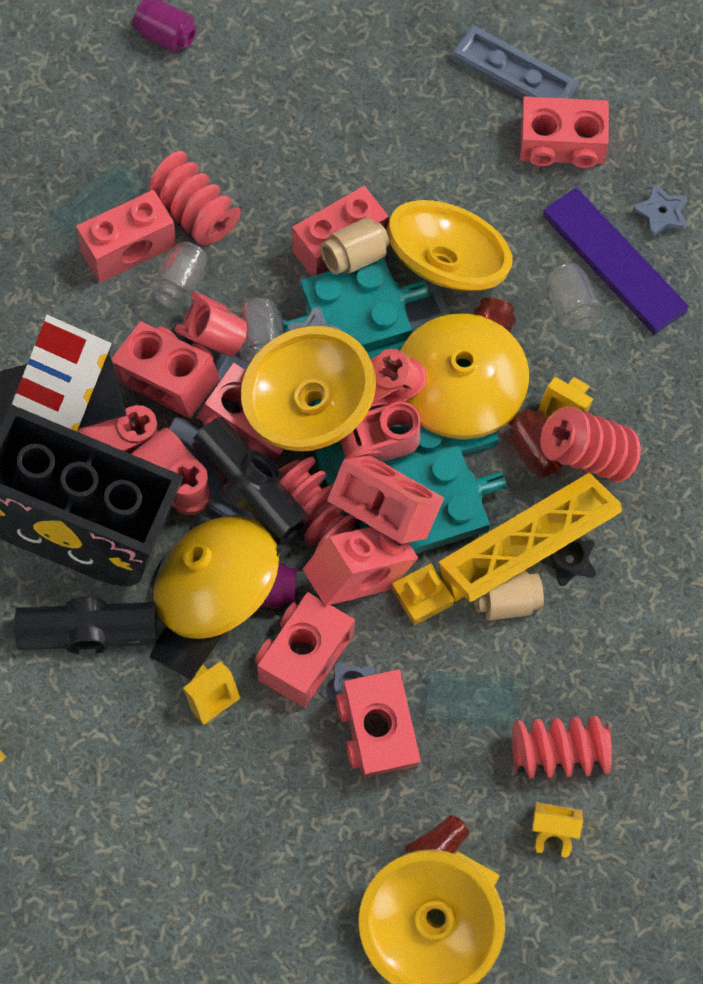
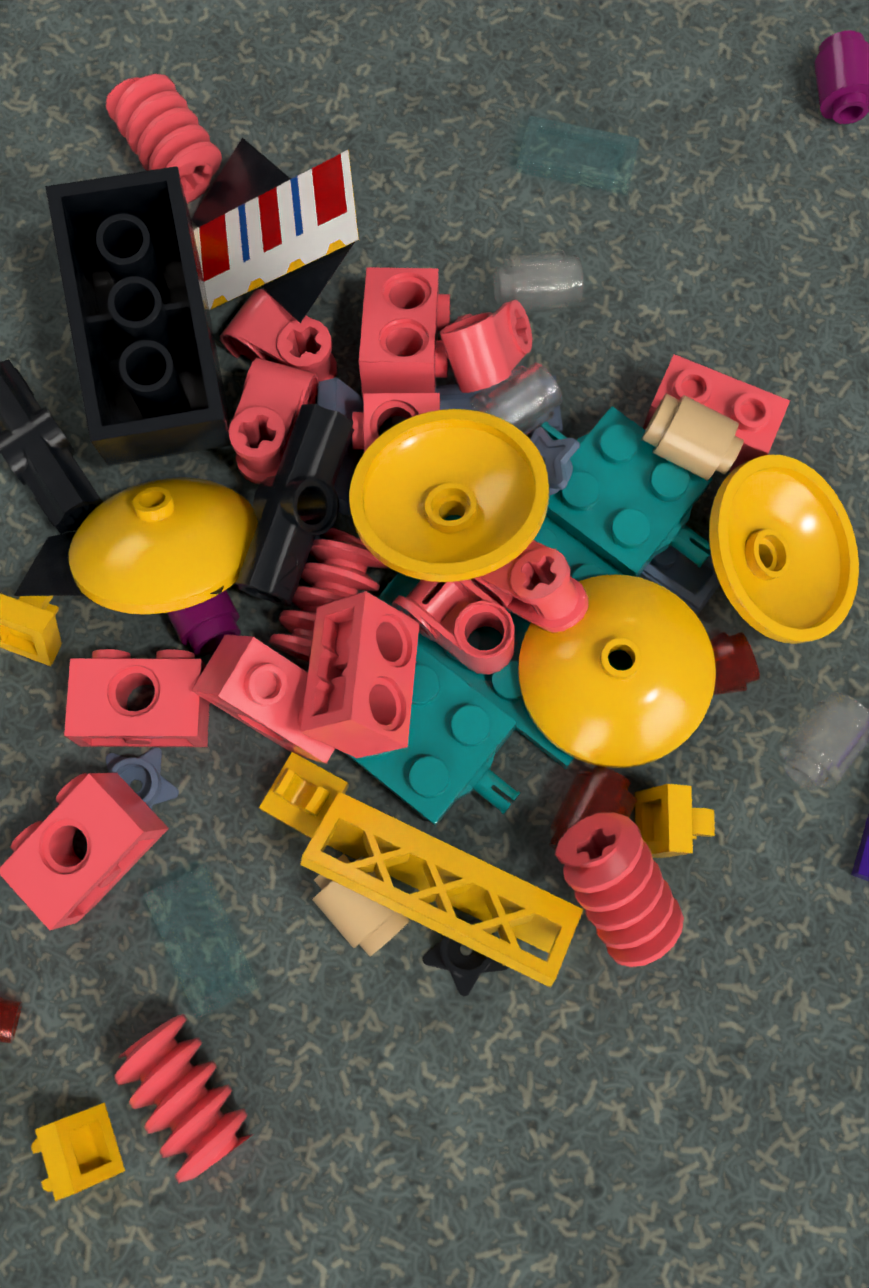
camera: 60 degrees right, 10 degrees up
coral brick [76,189,176,283] -> none
coral piece [149,151,241,246] -> none

